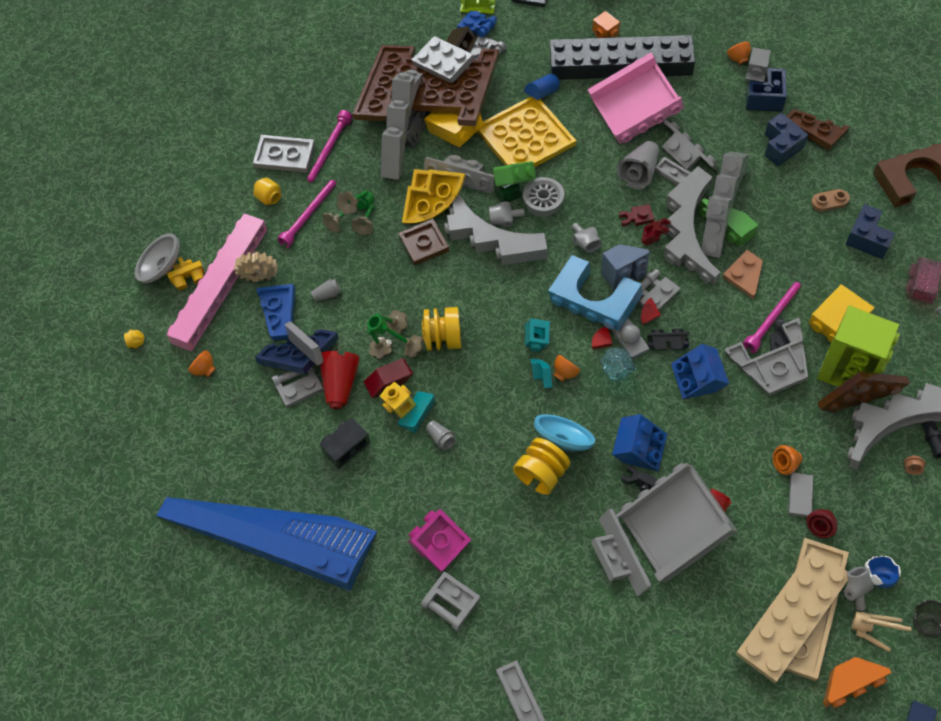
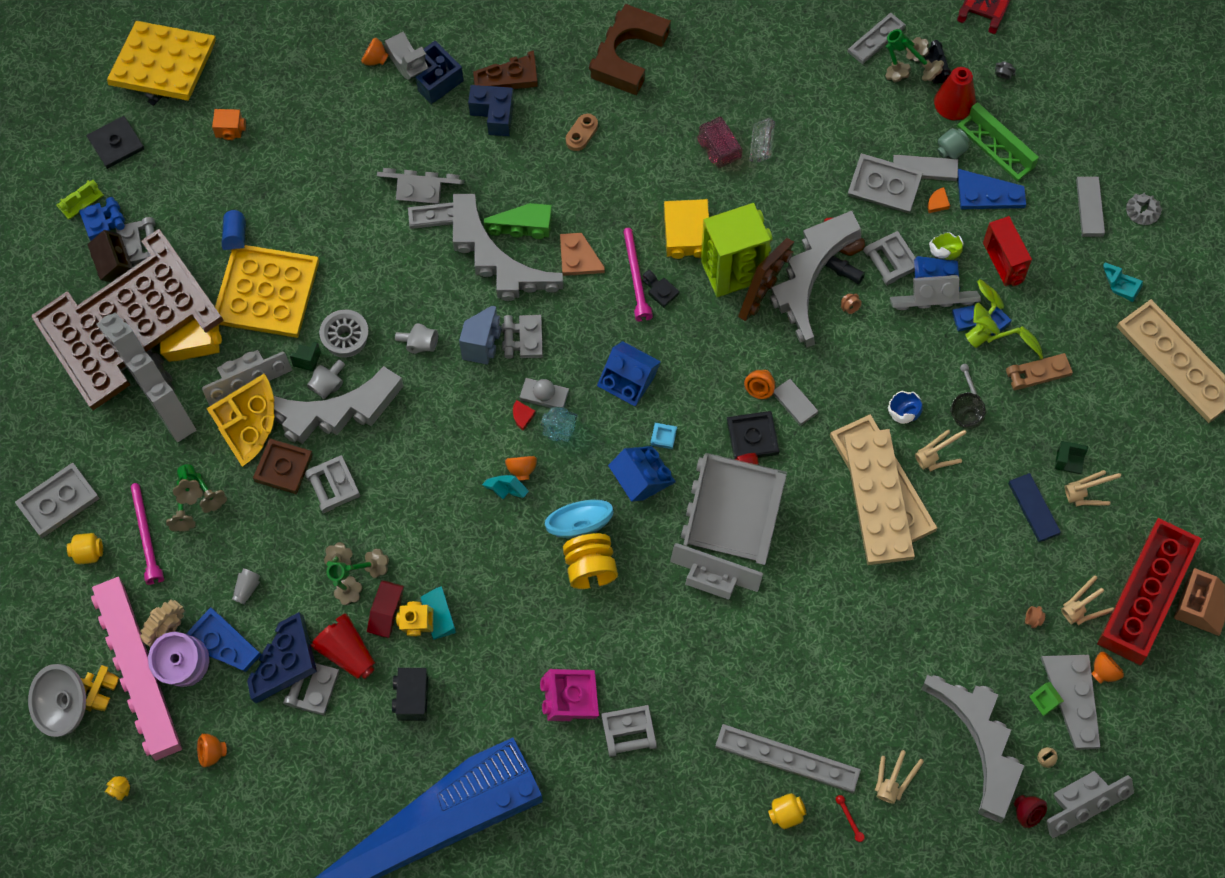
camera: 50 degrees left, 5 degrees up
light grey tile [284,321,324,366] -> none
dark pink piece [307,110,353,182] -> none
light grey plate [412,36,474,83] -> none
yellow wheel [422,307,461,351] -> none
light grey cone [426,421,456,450] -> none
bright green brick [493,161,536,187] -> none
teal brick [524,318,550,352] -> none
dark azure arch [548,255,643,331] -> none
brick [550,35,695,80] -> none
bright pink panel [587,53,684,144] -> none
light grey cone [616,141,659,189] -> none
dark red plate [619,204,655,226] -> none
black plate [621,466,657,492] -> none
dark red plate [641,218,671,245] -> none
red tile [641,298,661,325] -> none
black hinge [646,329,690,350] -> none
light grey arch [701,151,749,258] -> none
light grey wing [725,318,808,396] -> none
dark red brick [806,509,838,539] -> none
orange slope [823,657,892,709] -> none
light grey piece [844,566,874,611] -> none
dark blue brick [845,204,895,259] -> none
none -> lavender wheel [148,632,210,687]
none -> light grey plate [305,455,360,513]
none -> medium azure tile [651,423,677,449]
none -> black plate [727,411,780,459]

